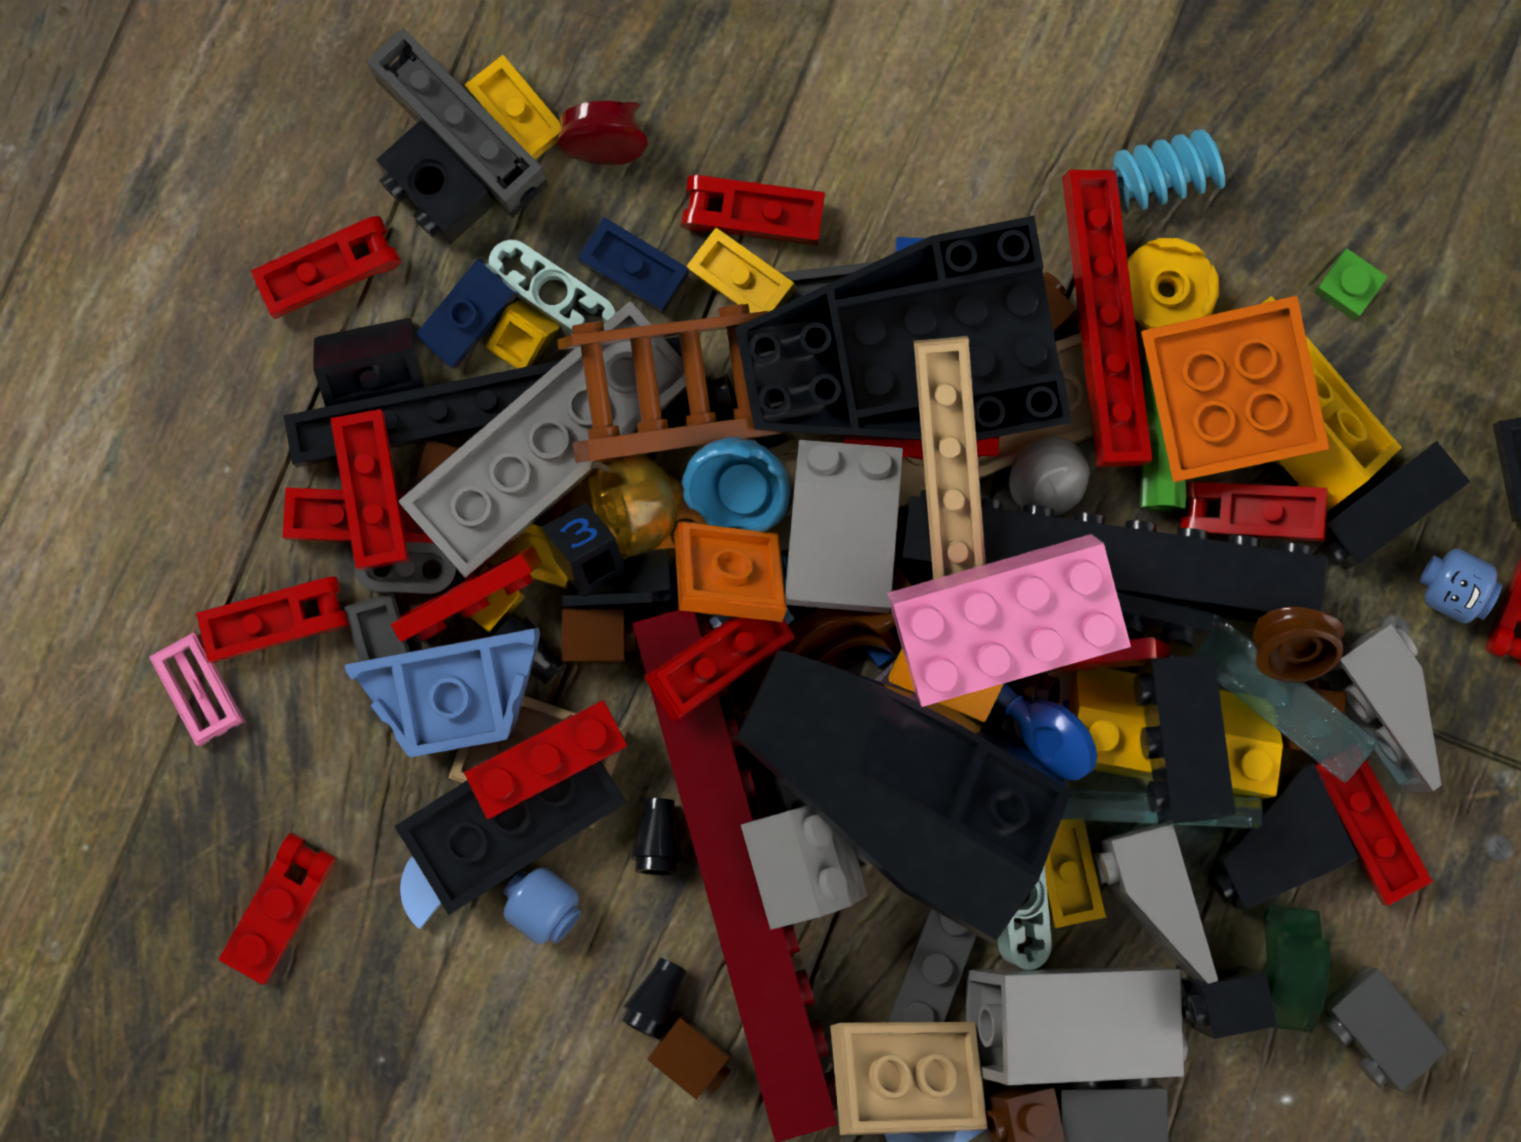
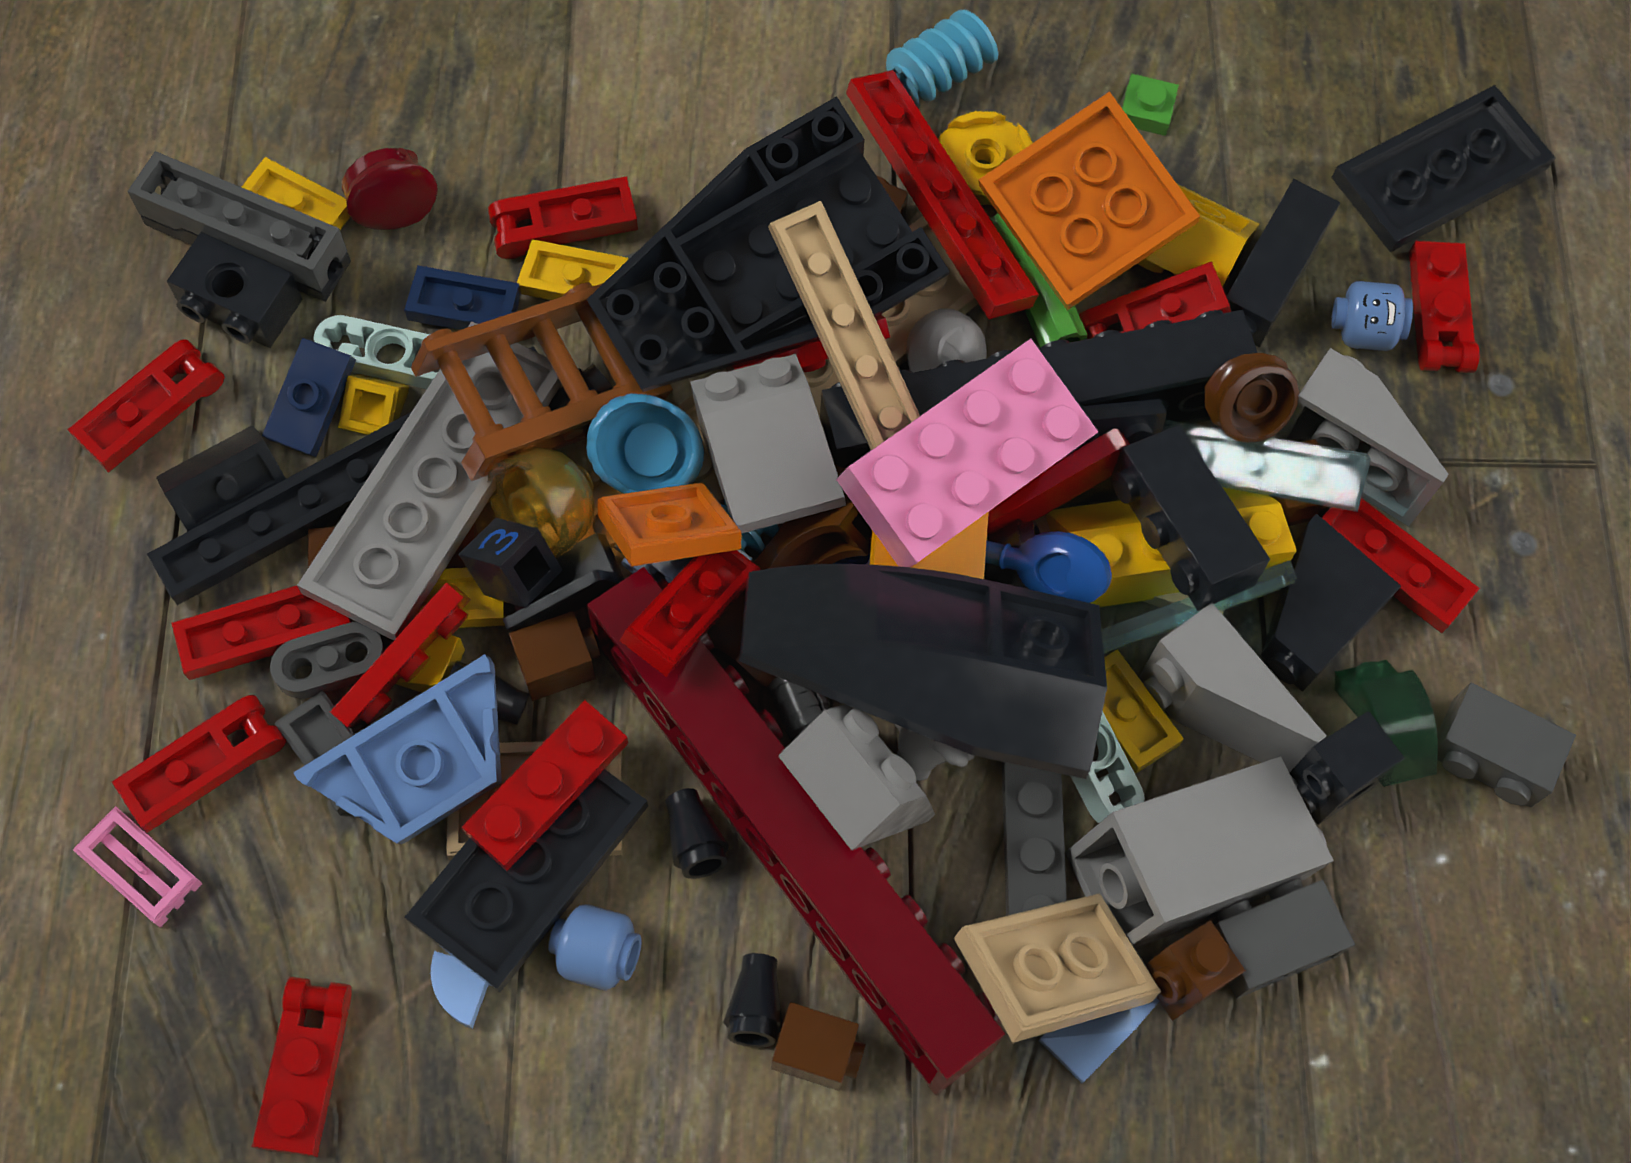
camera: 25 degrees left, 15 degrees down
red plate [330,409,410,571] -> none

